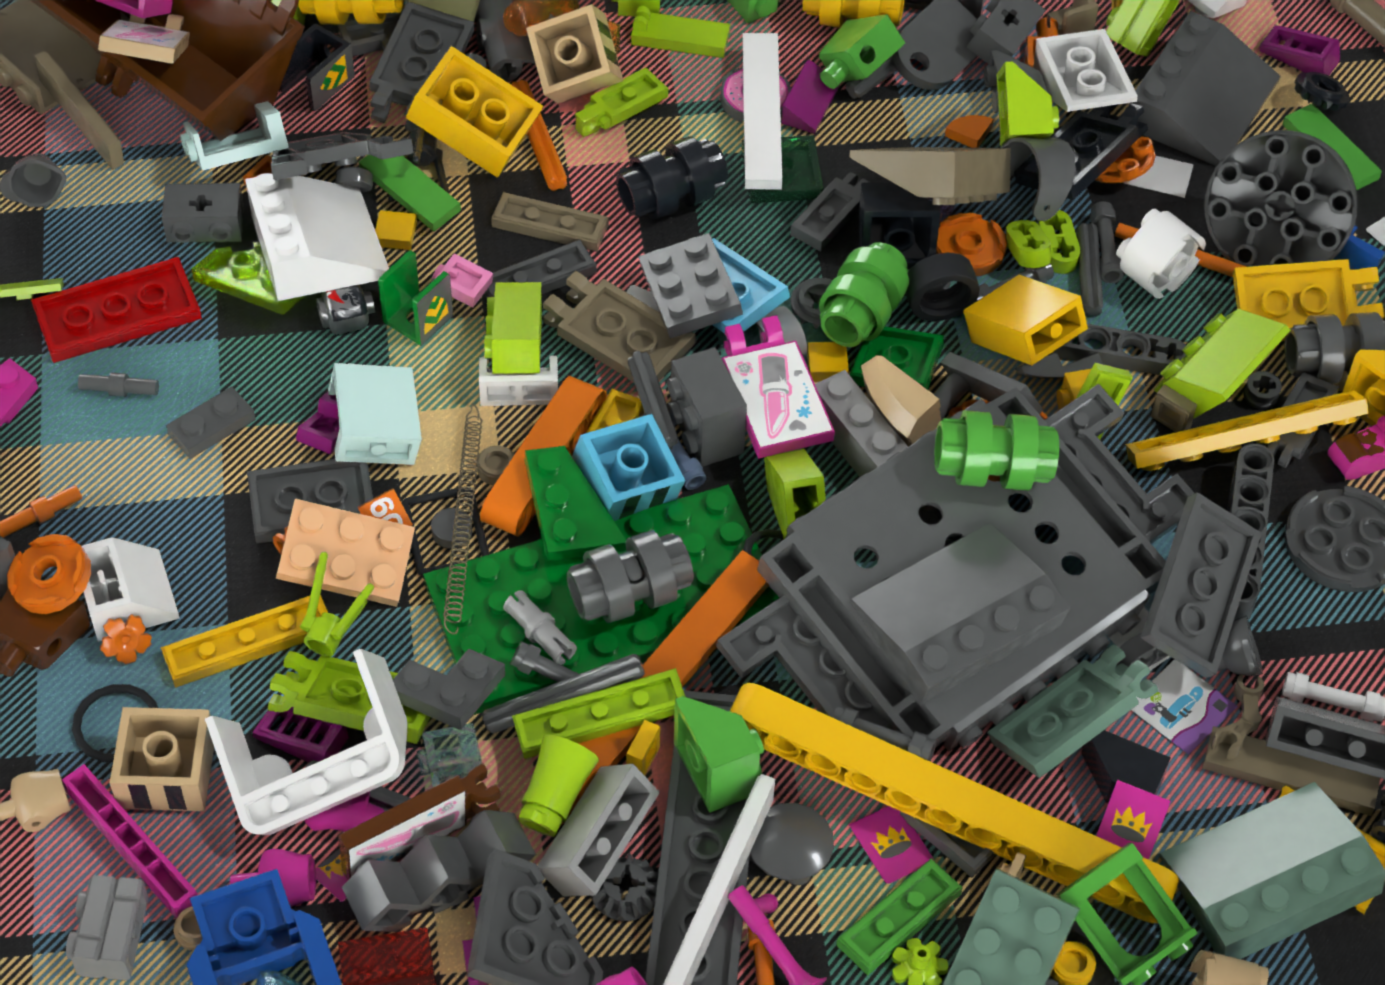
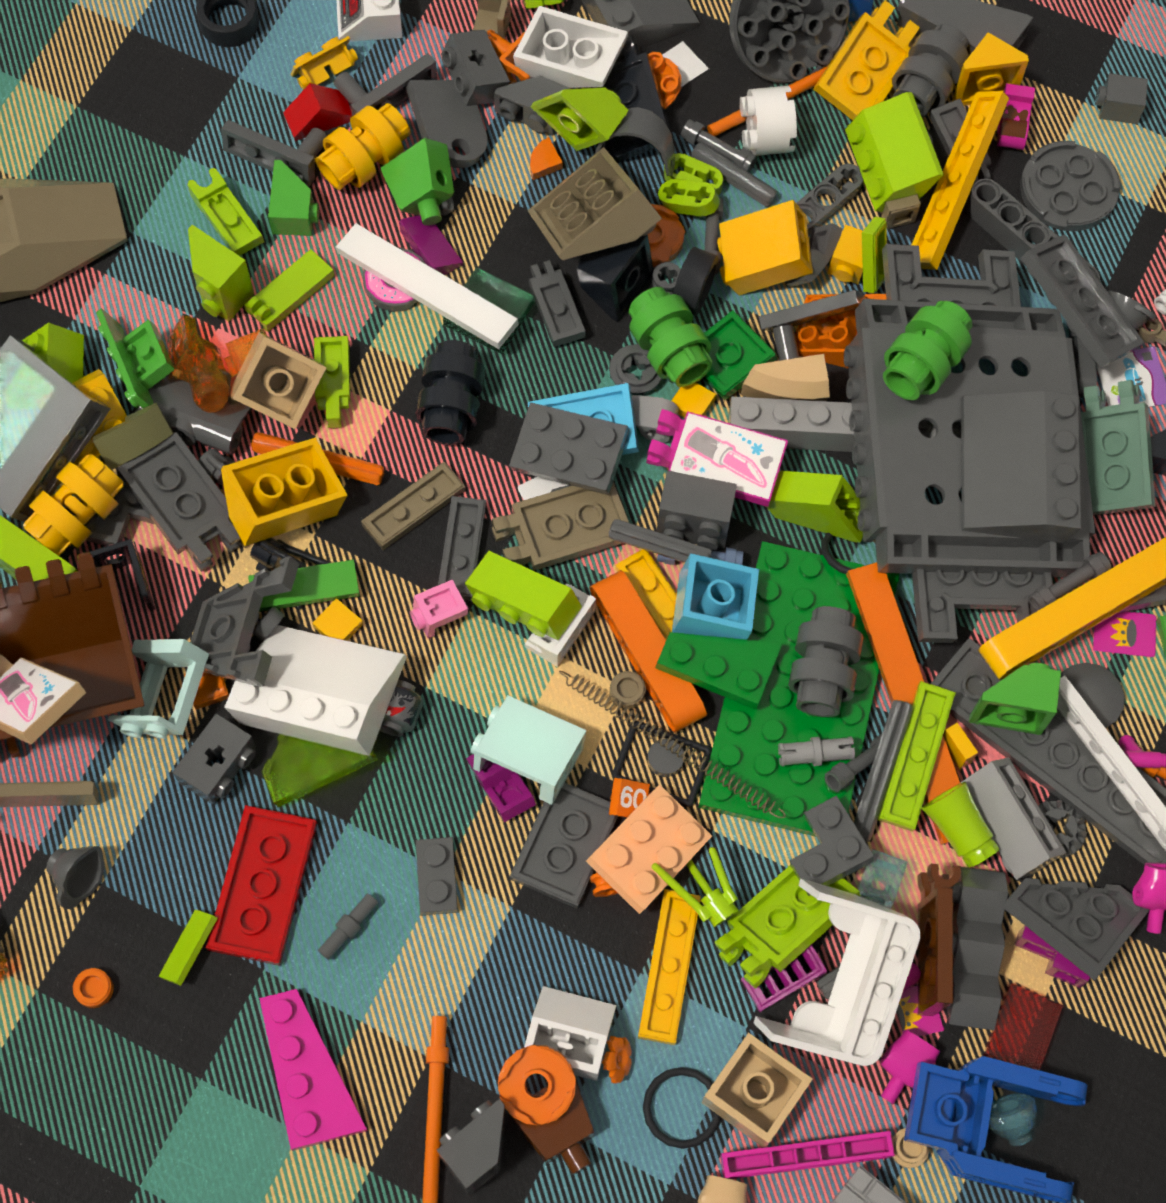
camera: 55 degrees left, 15 degrees up
green piece [378,250,453,346] -> none

